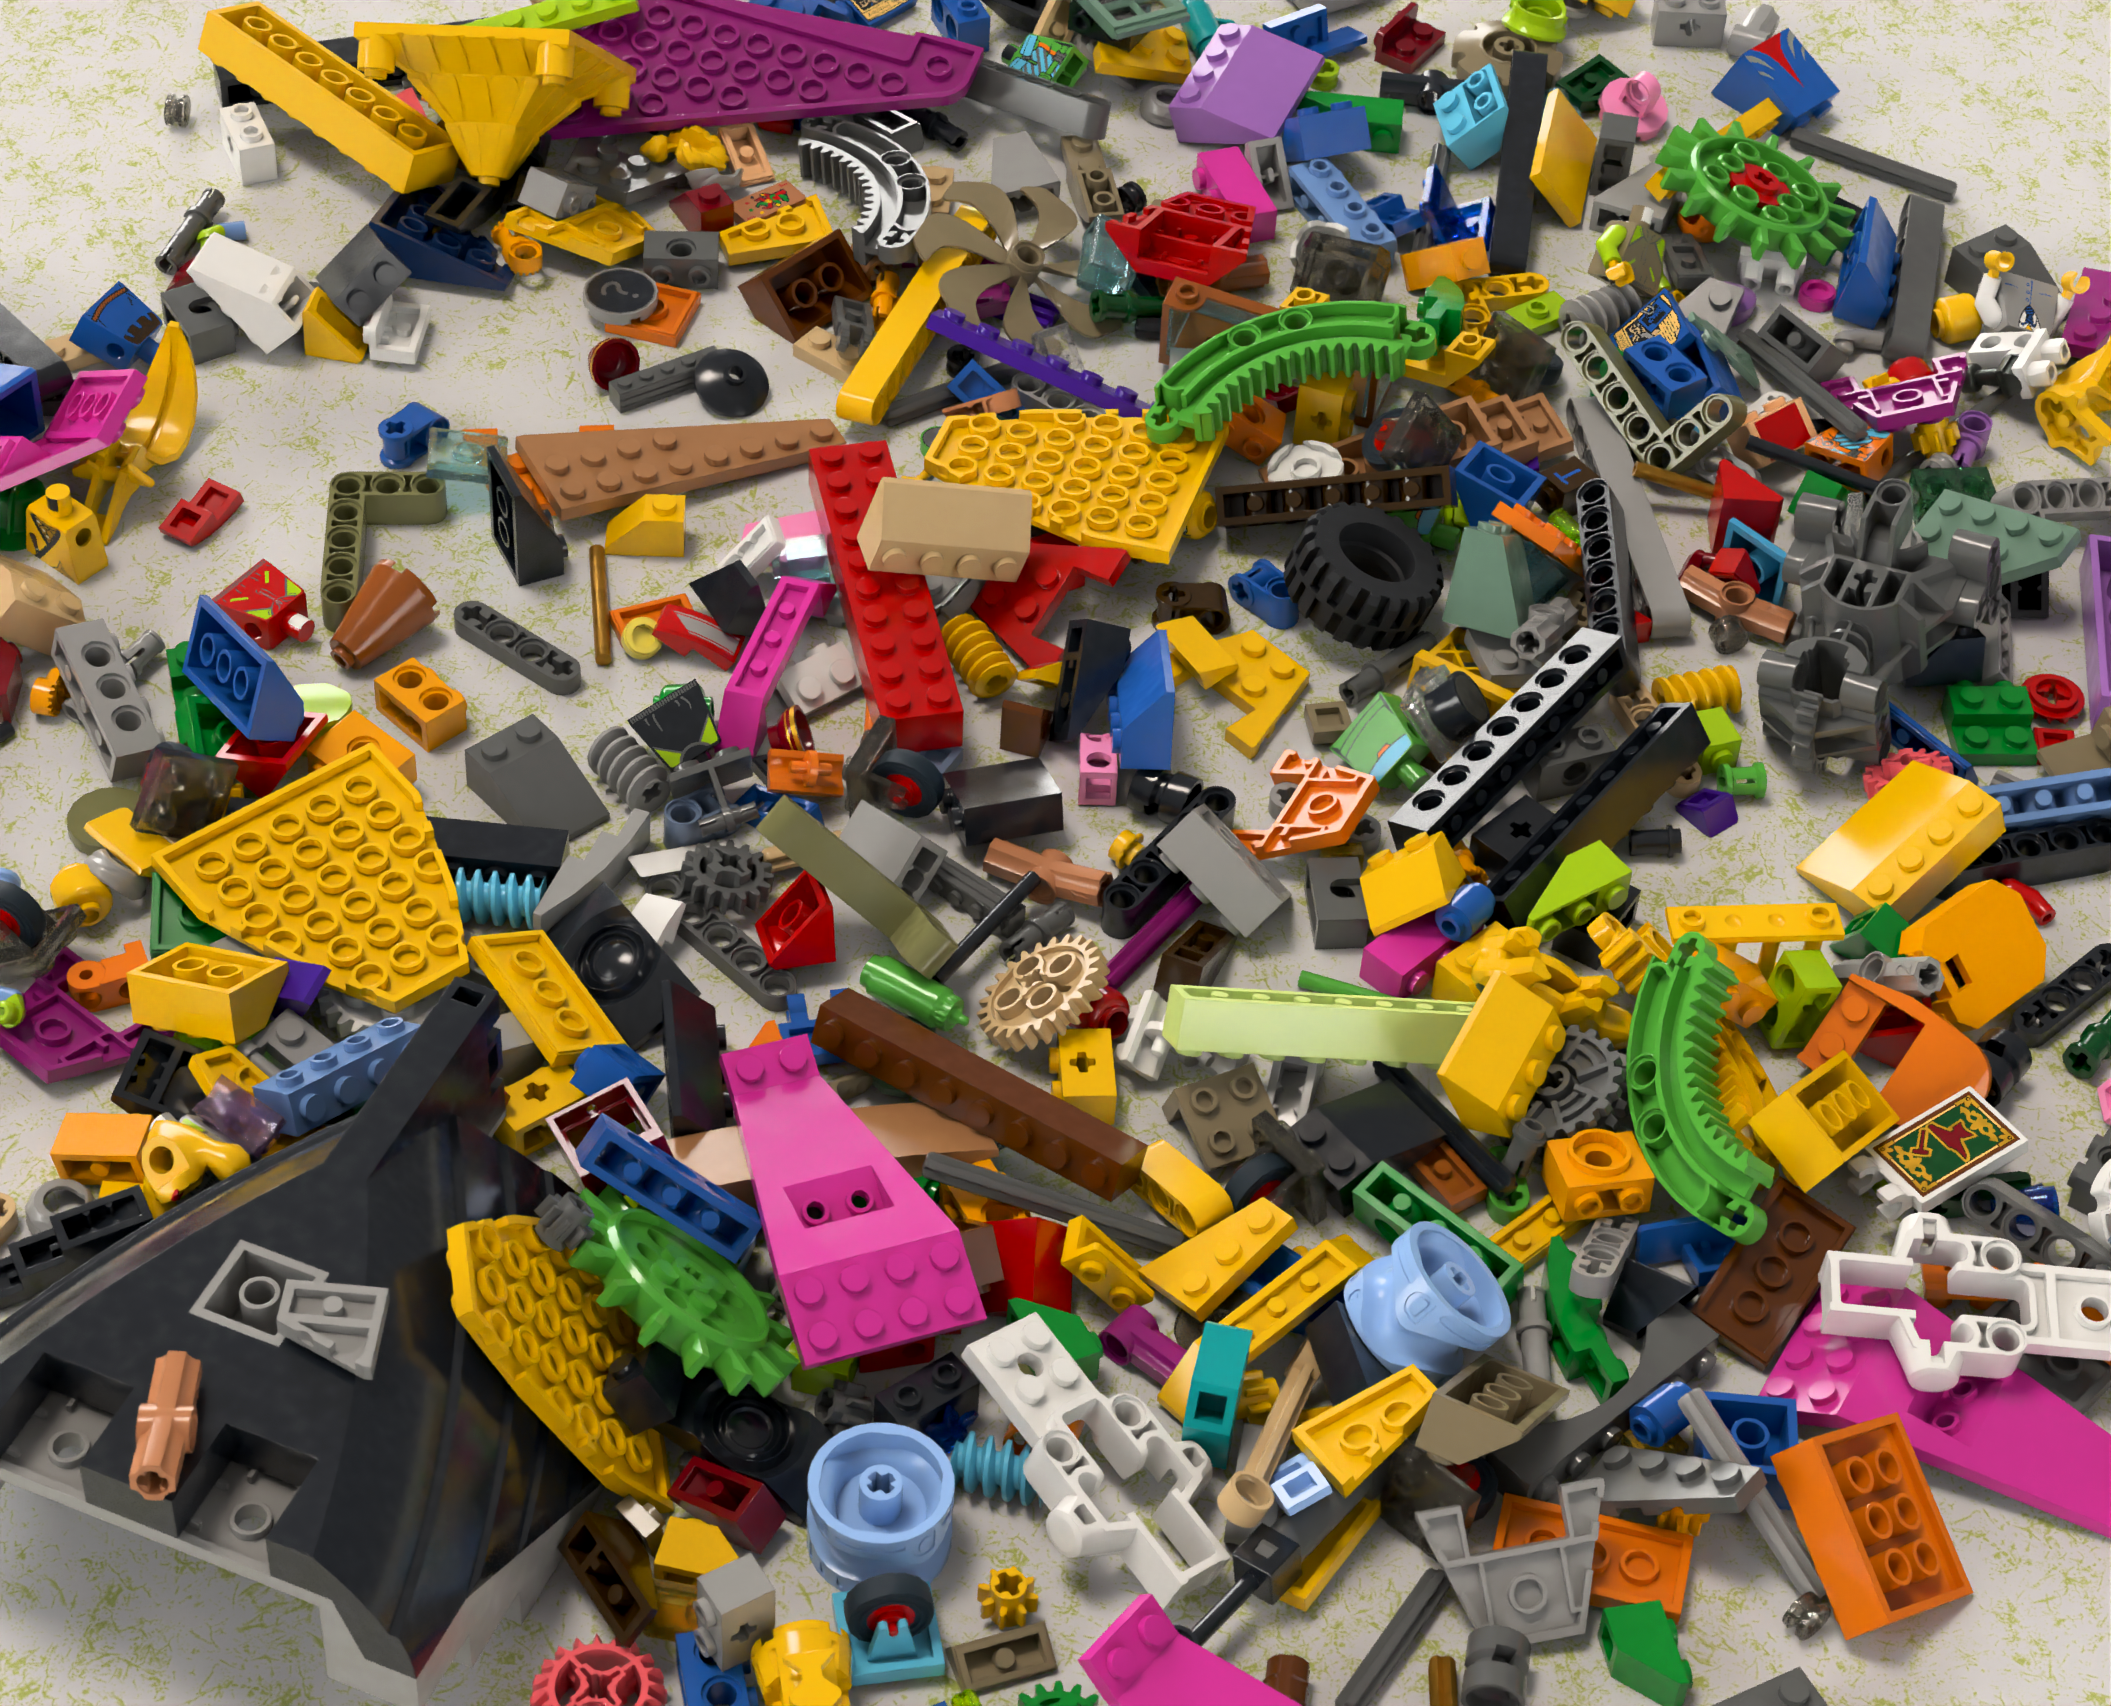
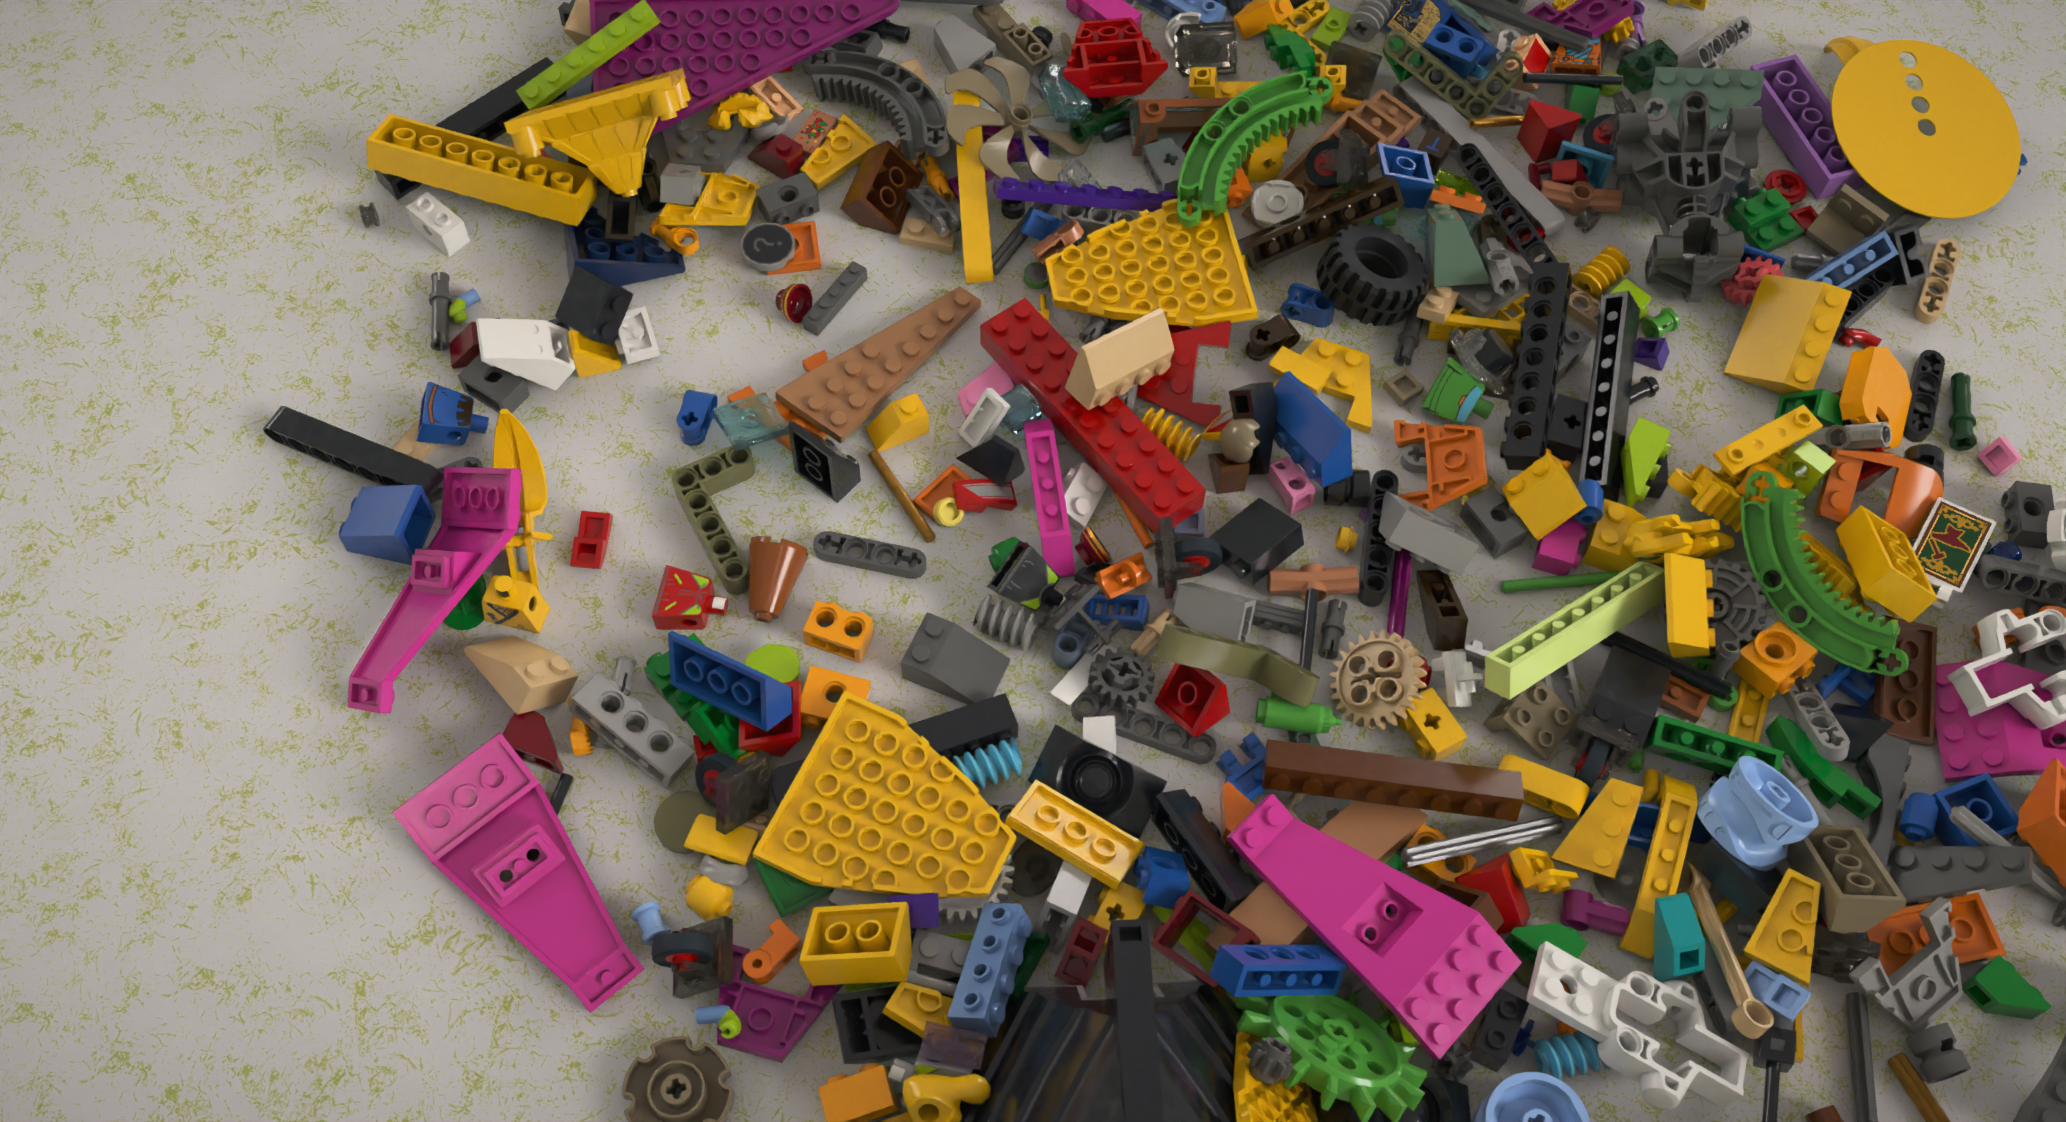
camera: 25 degrees left, 15 degrees up
light grey slope [533,808,650,933] -> none
black dish [694,348,769,417] -> none
none -> dark tan hair [1220,418,1260,463]
none -> tan plate [1416,286,1460,324]
none -> bright green piece [1628,747,1645,774]

